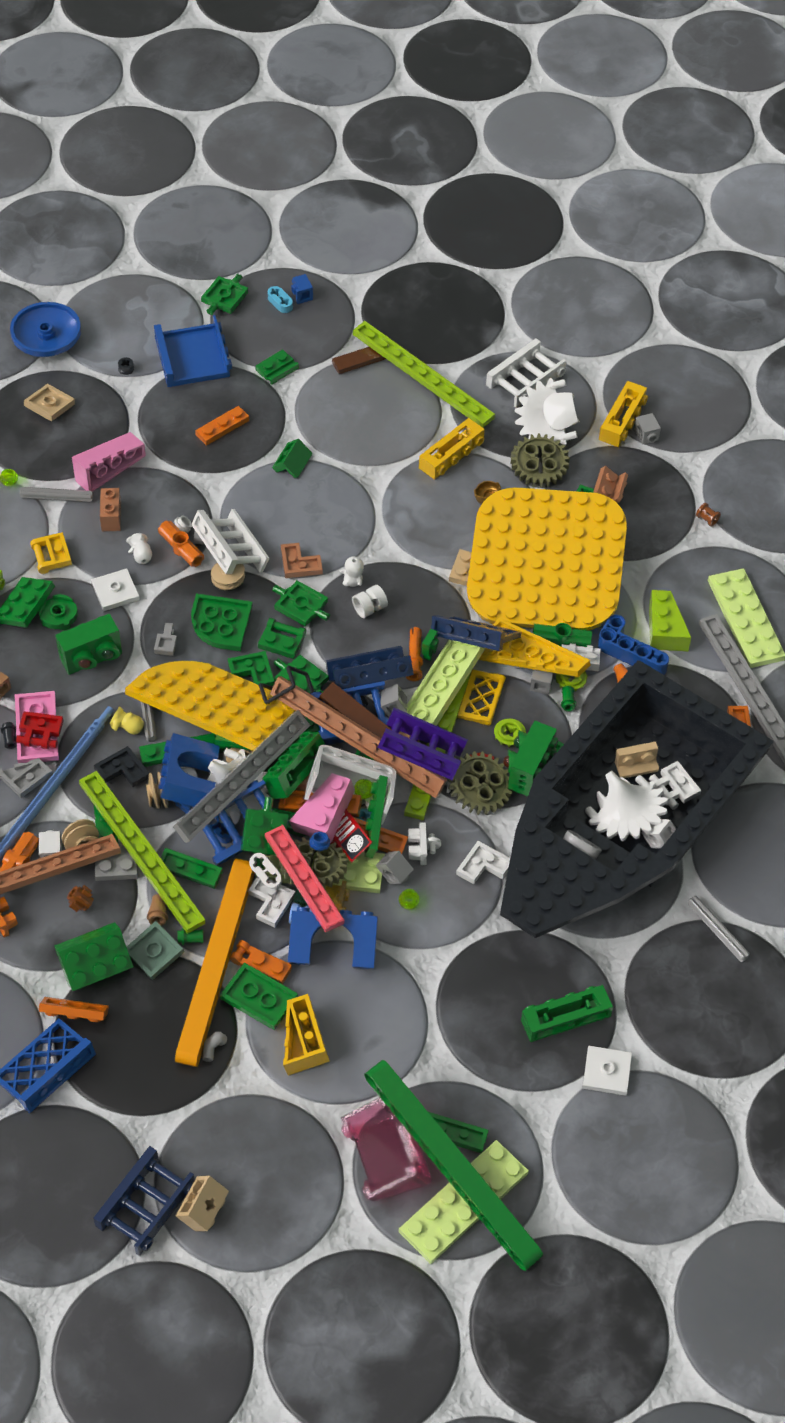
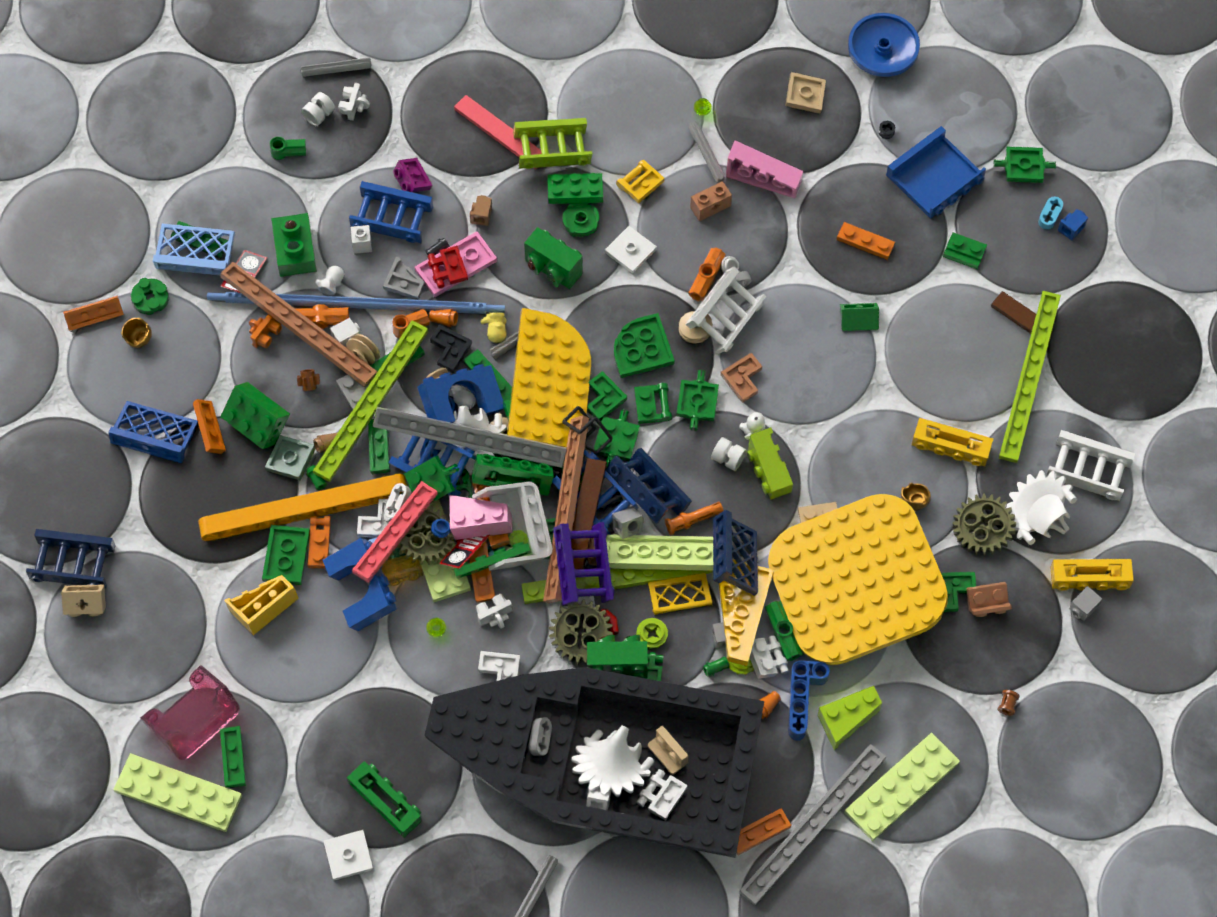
camera: 65 degrees right, 10 degrees up
white animal [126,533,152,564] -> none
light grey plate [154,623,177,656] -> none
light grey arm [202,1032,227,1062] -> none
green beam [364,1060,543,1271] -> none
light grey brick [376,851,414,884] -> none
green plate [422,629,439,661] -> none
none -> orange piece [392,309,430,338]
none -> orange cone [429,309,458,327]
none -> lime wedge [746,427,793,500]

